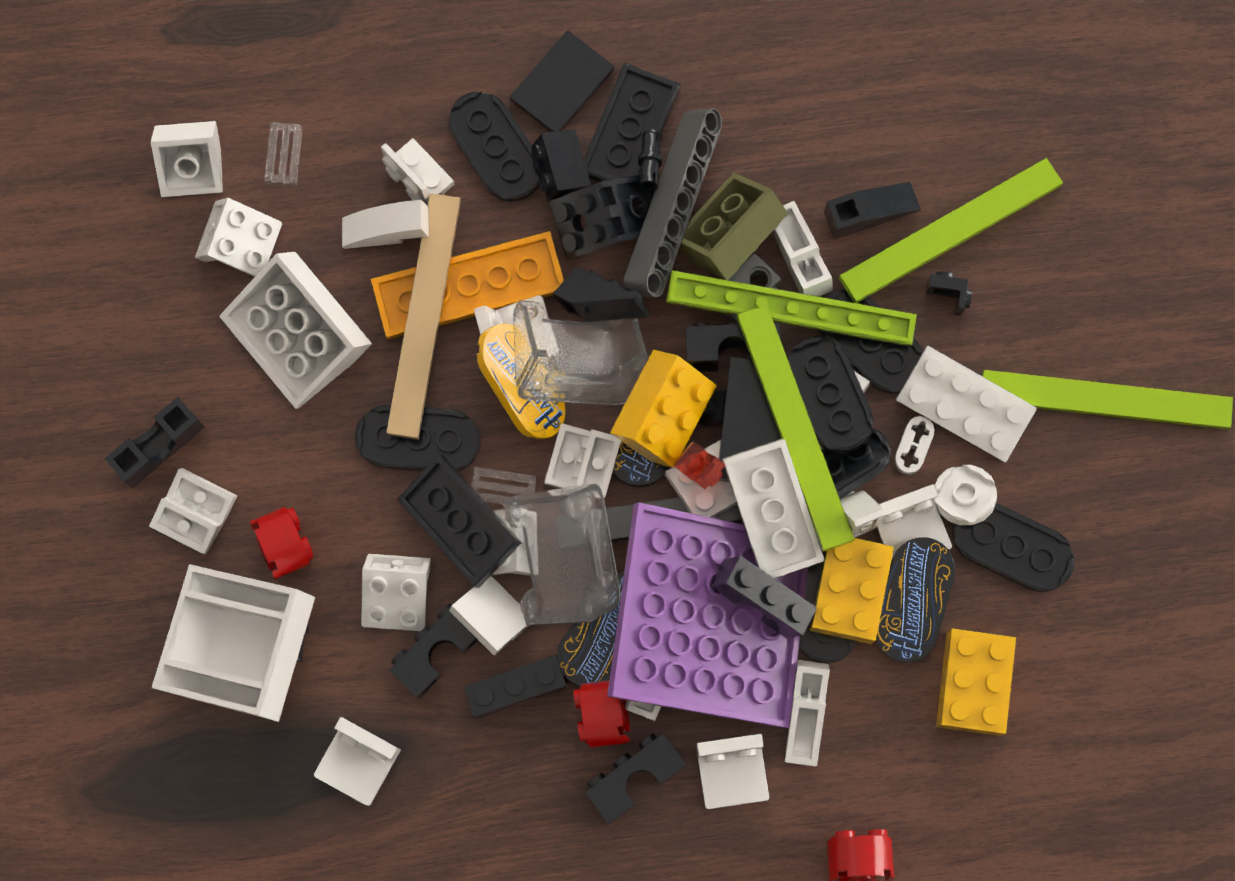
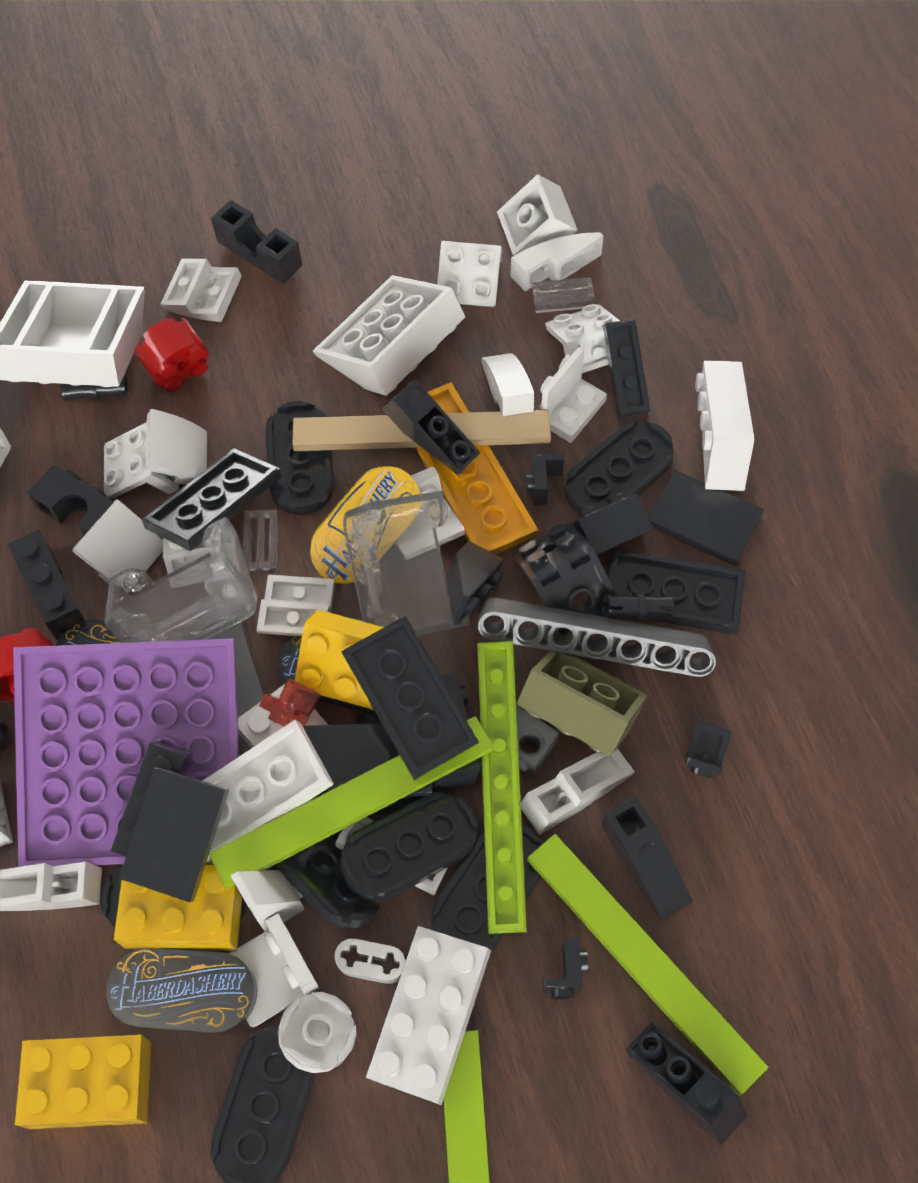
camera: 80 degrees right, 15 degrees down
none -> black tile [119,767,229,903]
none -> white slope [146,409,207,485]
none -> black tile [341,616,479,781]
none -> black slope [382,379,480,475]
none -> white slope [510,232,604,291]
none -> black bracket [526,452,564,505]
none -> white bracket [545,304,620,373]
none -> black tile [603,319,651,417]
none -> black slope [626,1022,748,1145]
none -> black bracket [685,720,732,778]
none -> white wedge [695,361,754,491]

